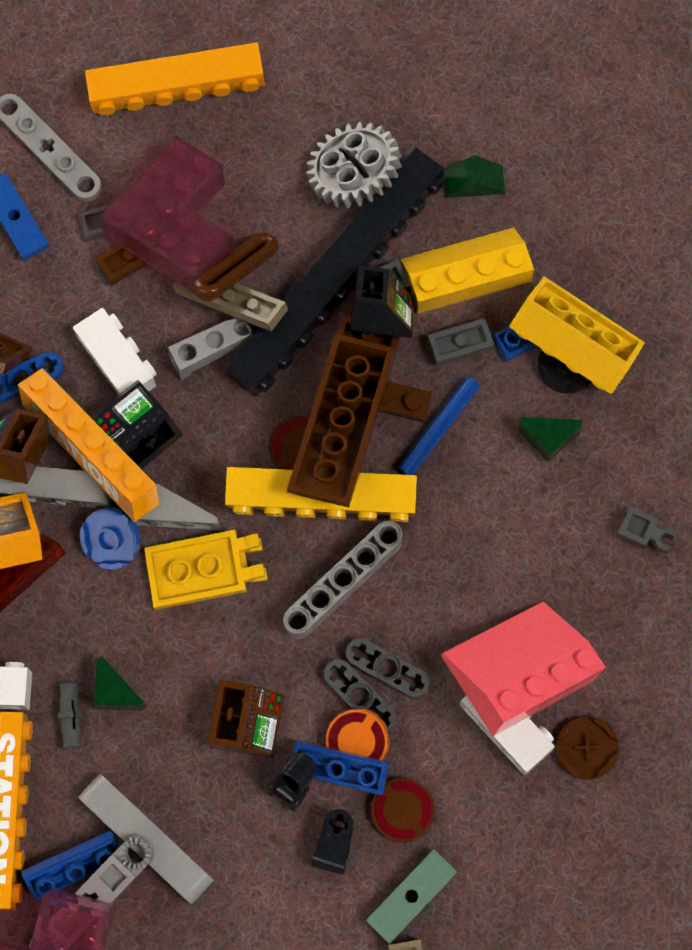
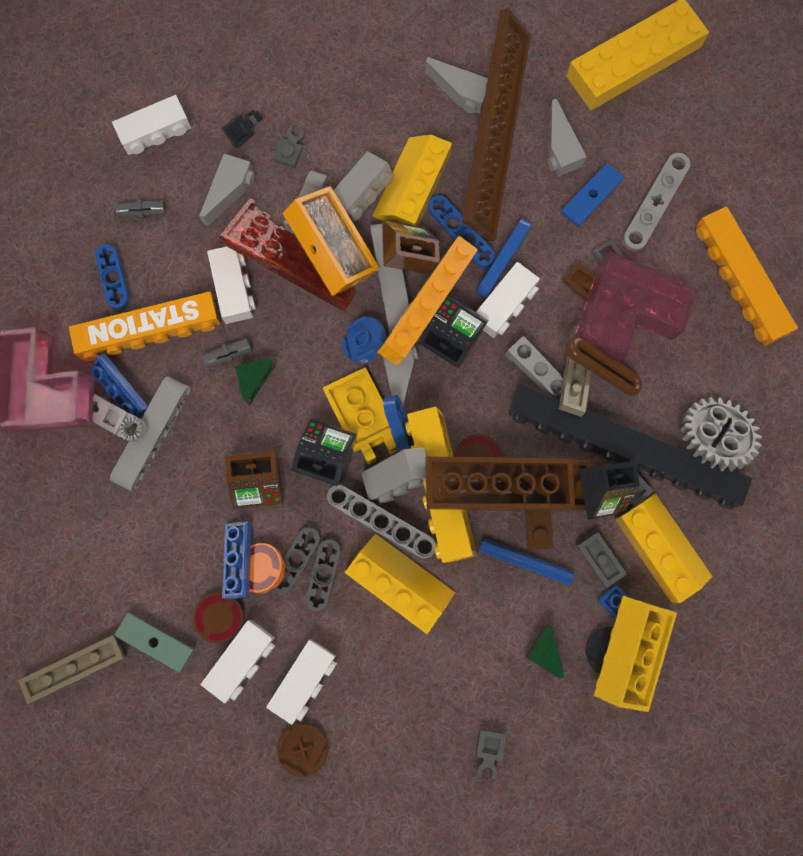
camera: 70 degrees right, 5 degrees up
black piece [267,752,317,812] -> none
black piece [312,809,354,875] -> none
coral slope [441,602,606,736] -> none
dark green slope [444,155,505,198] -> none
none -> white brick [200,620,275,703]
none -> black slope [291,419,357,486]
none -> yellow slope [345,533,456,634]
none -> light grey brick [361,447,426,503]
none -> blue beam [383,395,414,452]
none -> blue beam [476,218,533,299]

